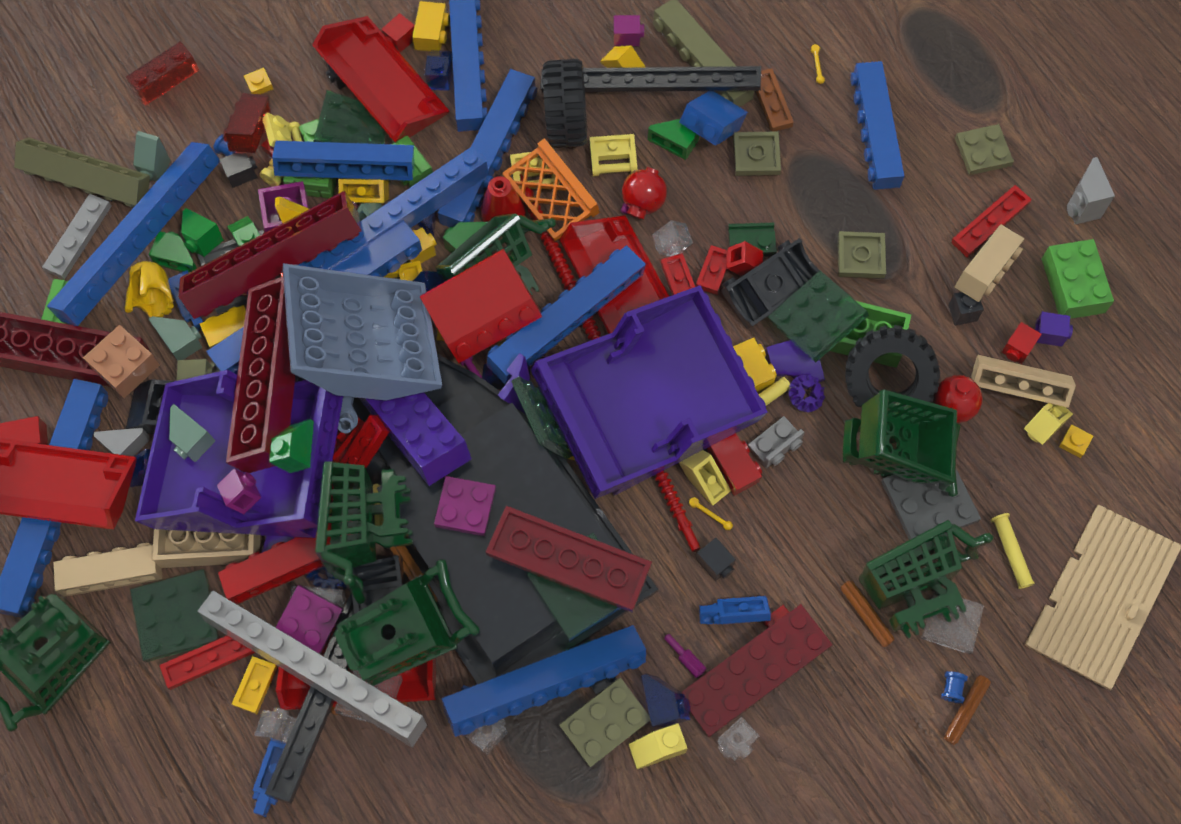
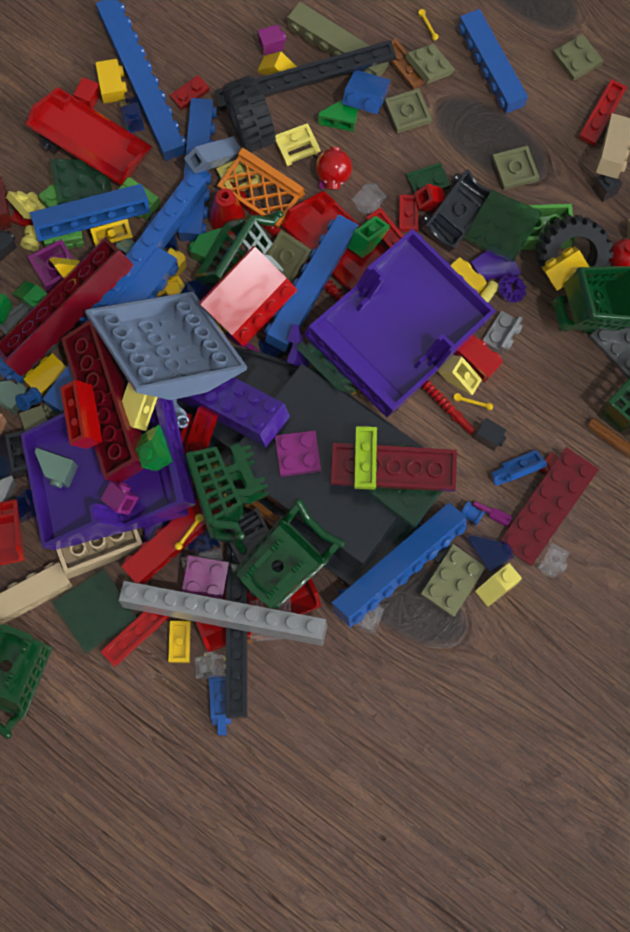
camera: 25 degrees left, 5 degrees up
none -> blue bush [15,387,42,411]
none -> red brick [60,380,102,449]
none -> light yellow slope [122,382,158,431]
none -> red plate [170,75,210,111]
none -> yellow hinge [174,514,204,550]
none -> sand blue brick [184,136,242,174]
none -> olive plate [267,230,313,283]
none -> green slope [348,216,390,258]
none -> lime plate [354,426,377,490]
none -> olive plate [405,44,455,84]
none -> blue bush [461,501,485,526]
none -> yellow brick [541,246,589,291]

